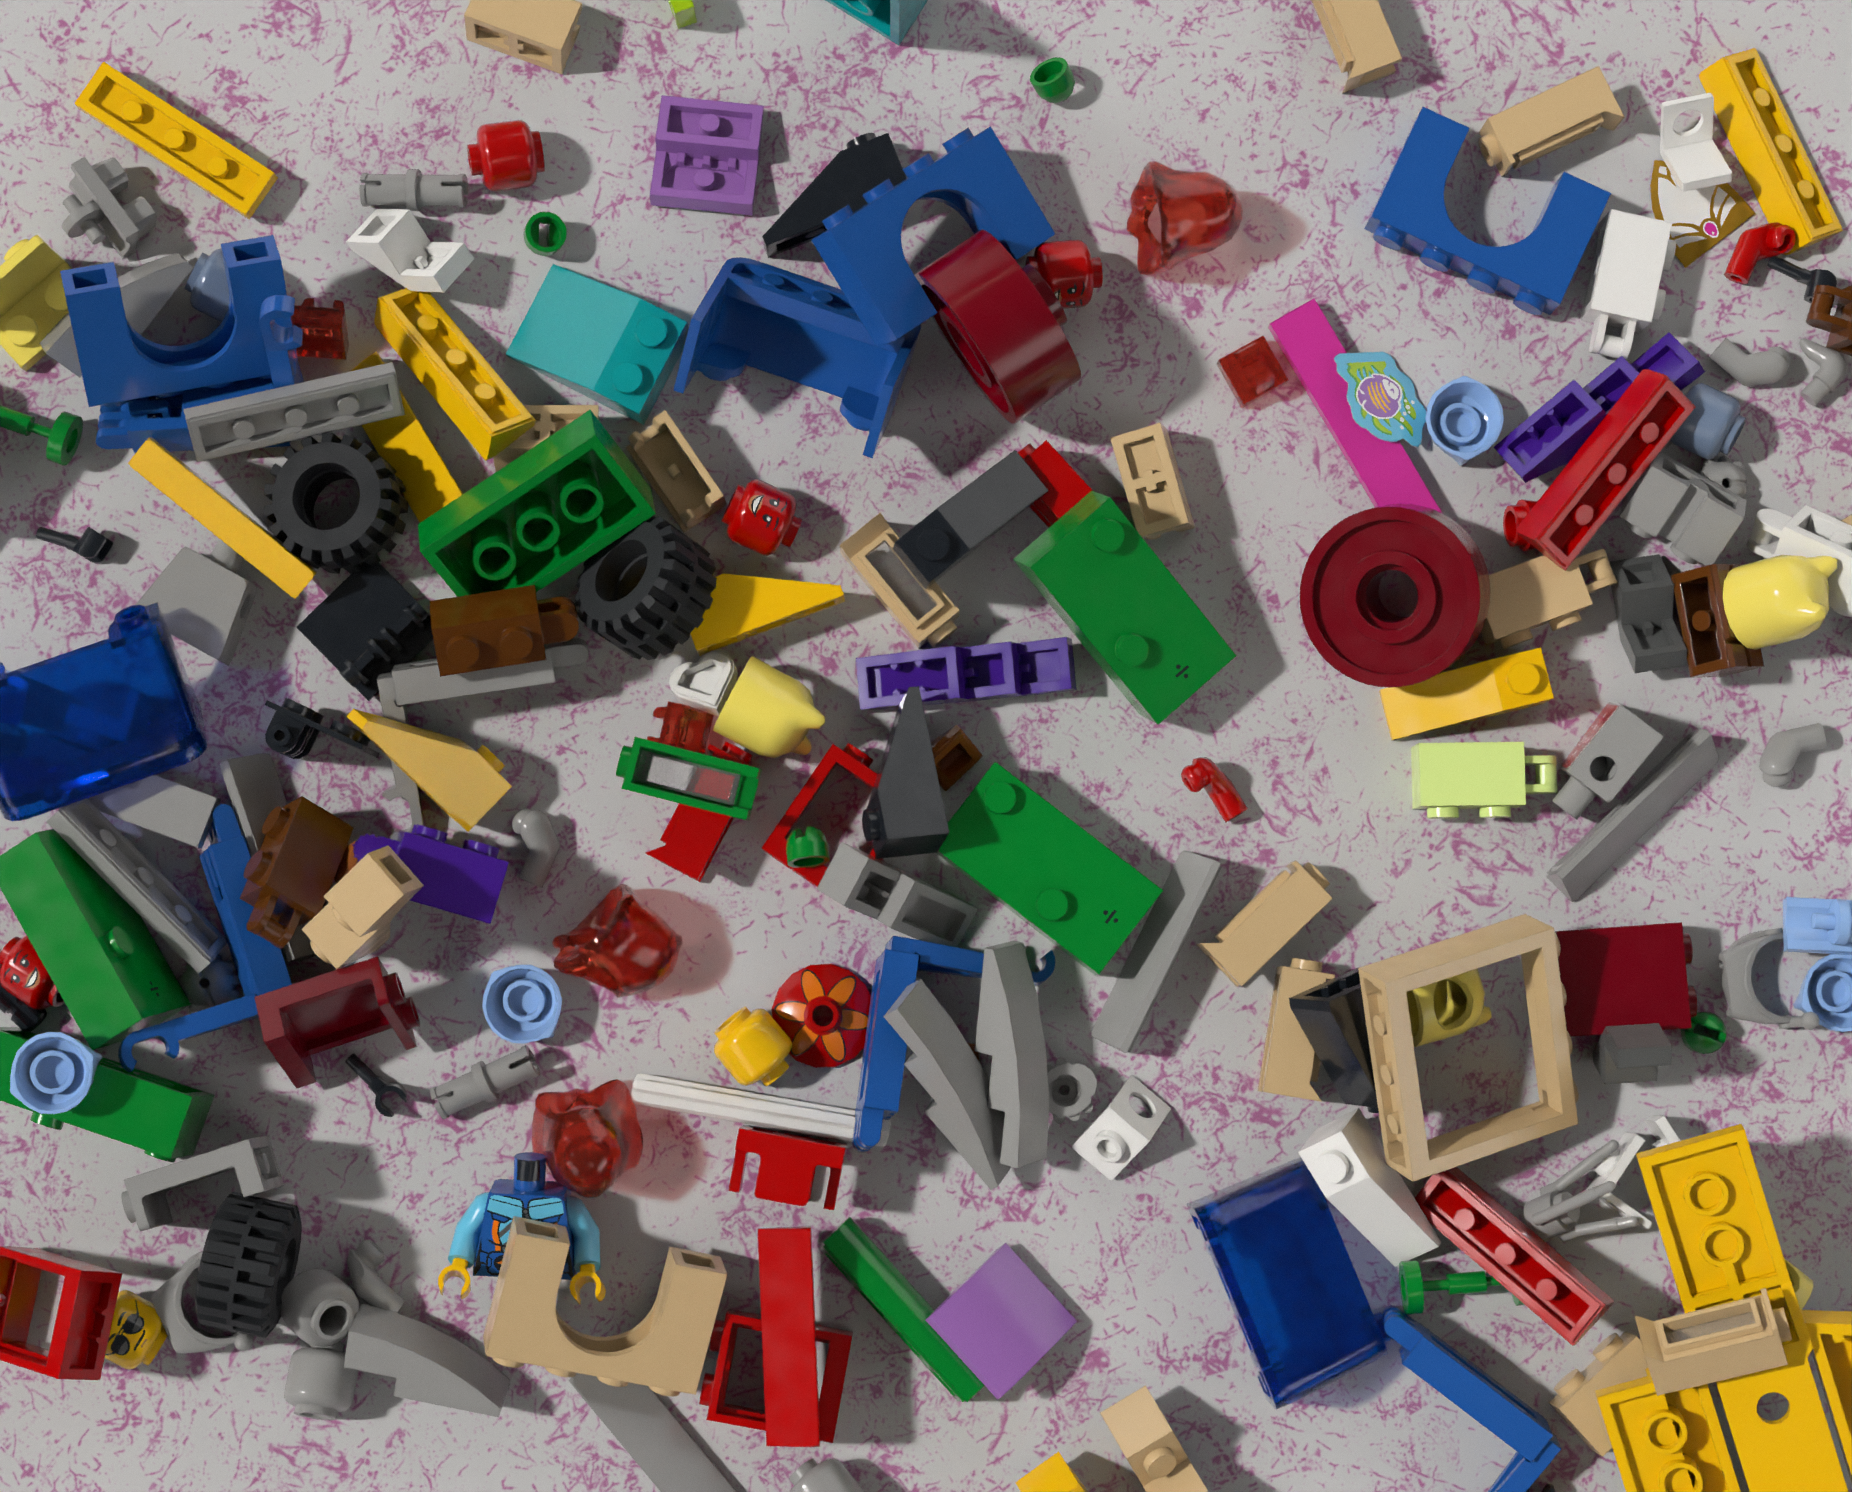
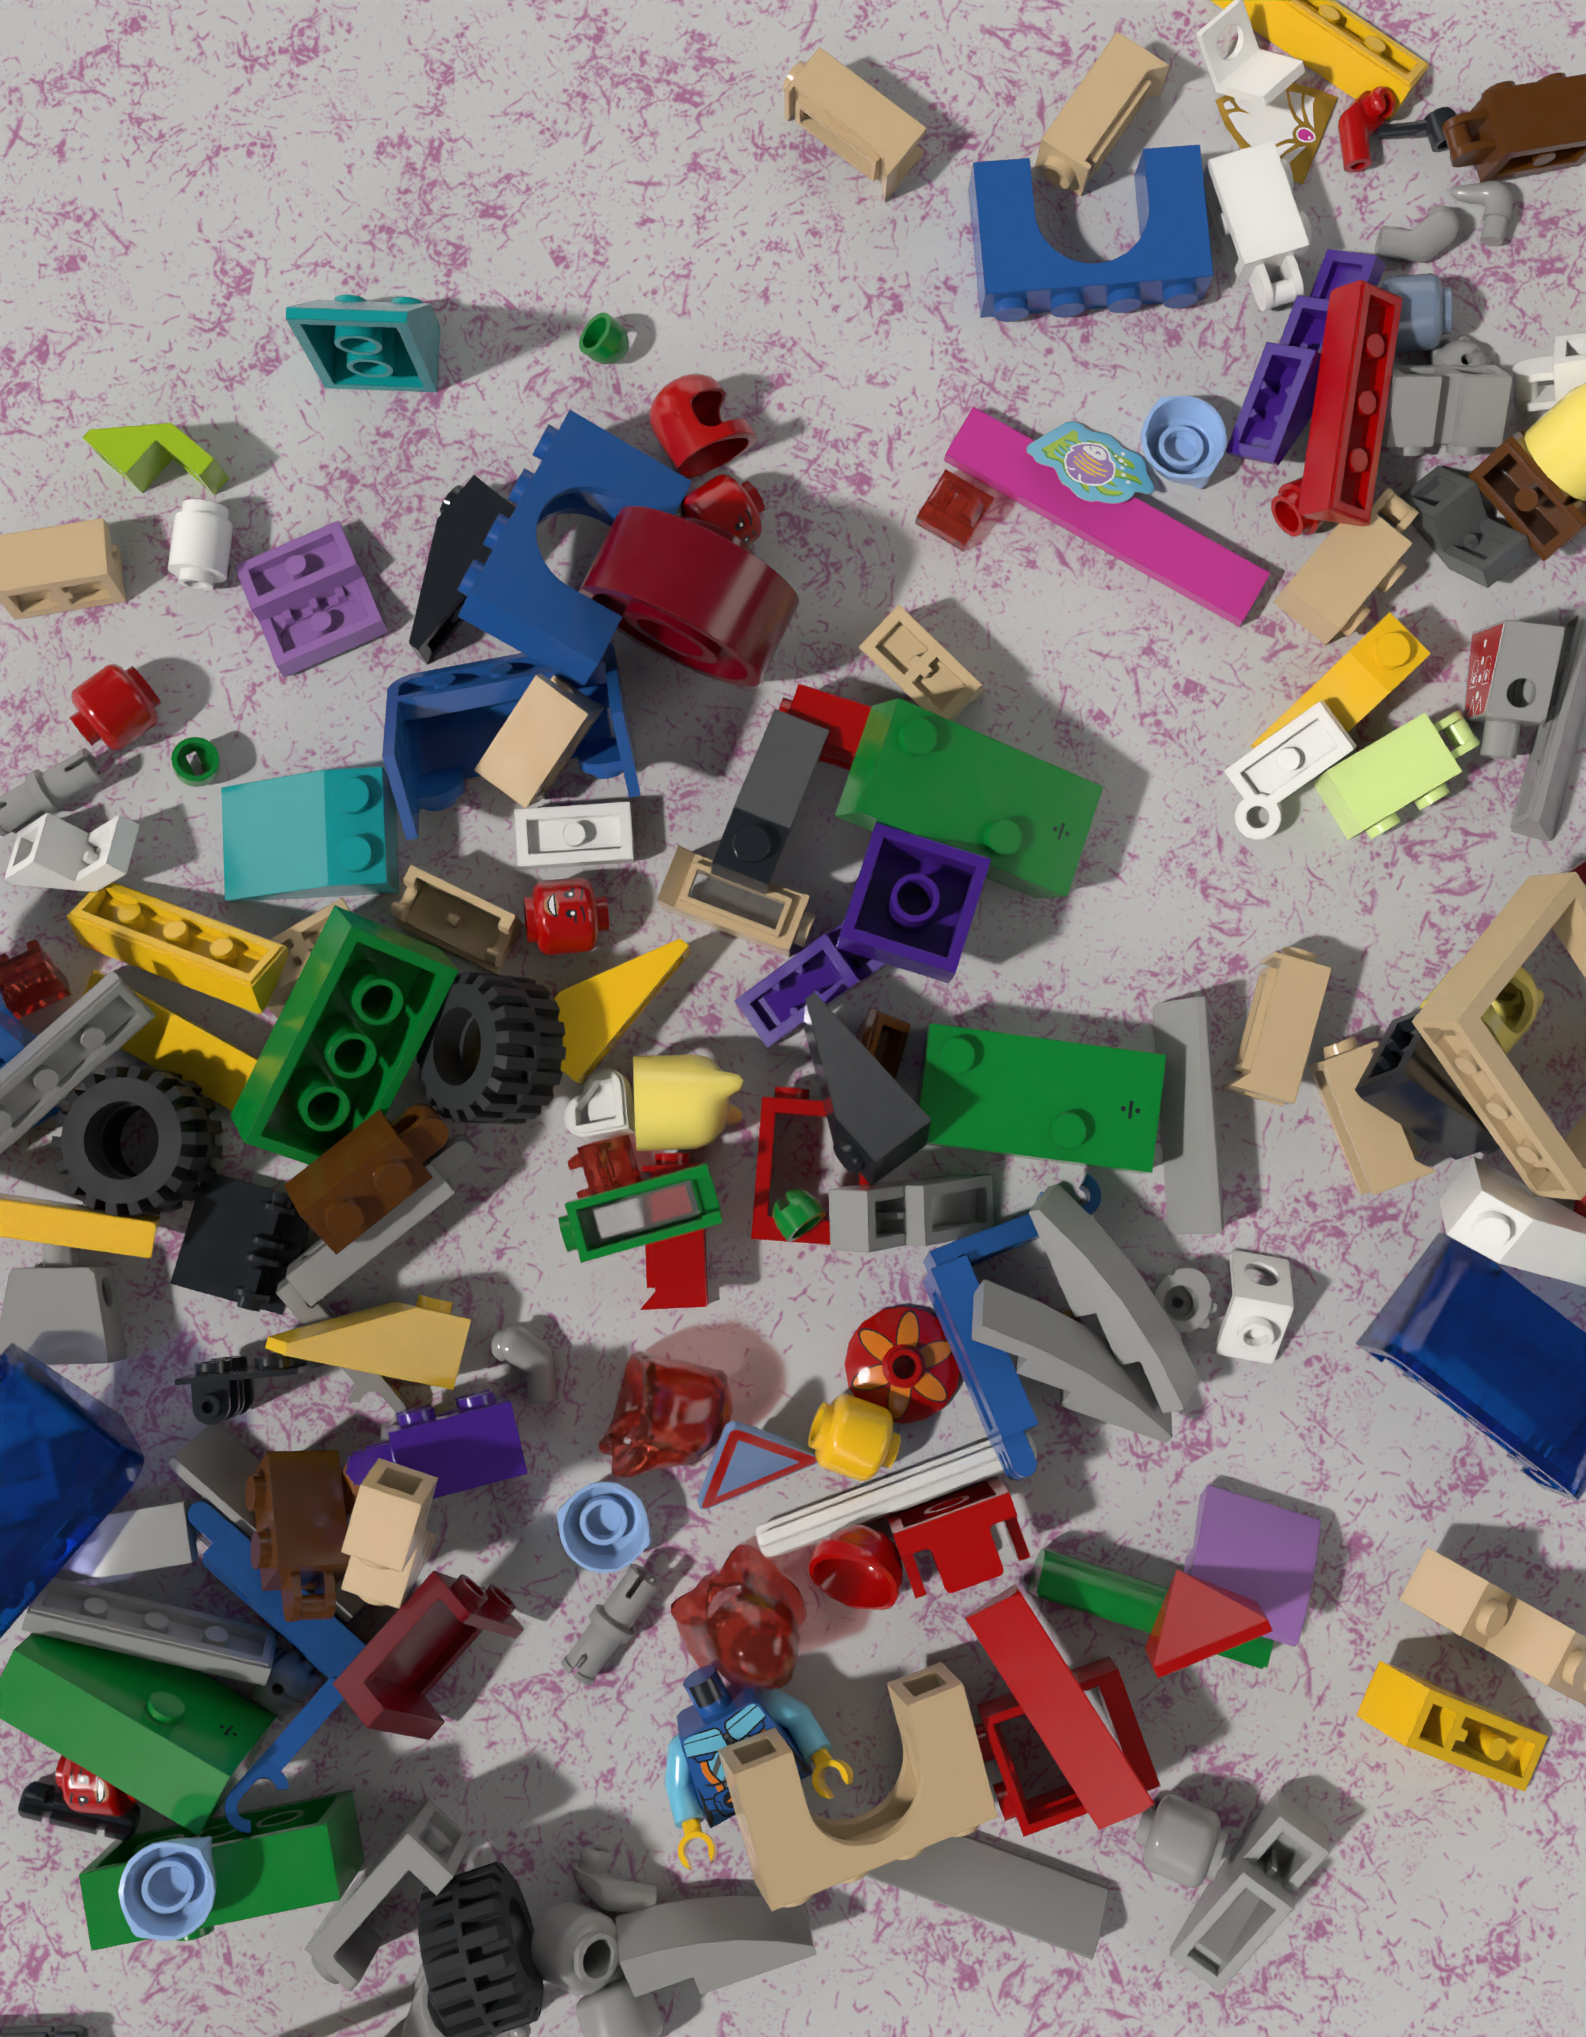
camera: 25 degrees left, 0 degrees up
black hand [345,1053,407,1117] -> none
clear red piece [1126,161,1243,275] -> none
red arm [1181,757,1248,823] -> none
dark red piece [1300,504,1490,688] -> none
none -> white brick [168,499,233,590]
none -> tan hinge [474,674,604,808]
none -> white plate [514,801,635,870]
none -> red helmet [649,373,758,479]
none -> piece [697,1421,818,1510]
none -> red piece [809,1524,904,1610]
none -> dark purple brick [836,823,991,984]
none -> red slope [1145,1569,1273,1679]
none -> white hinge [1224,699,1357,840]

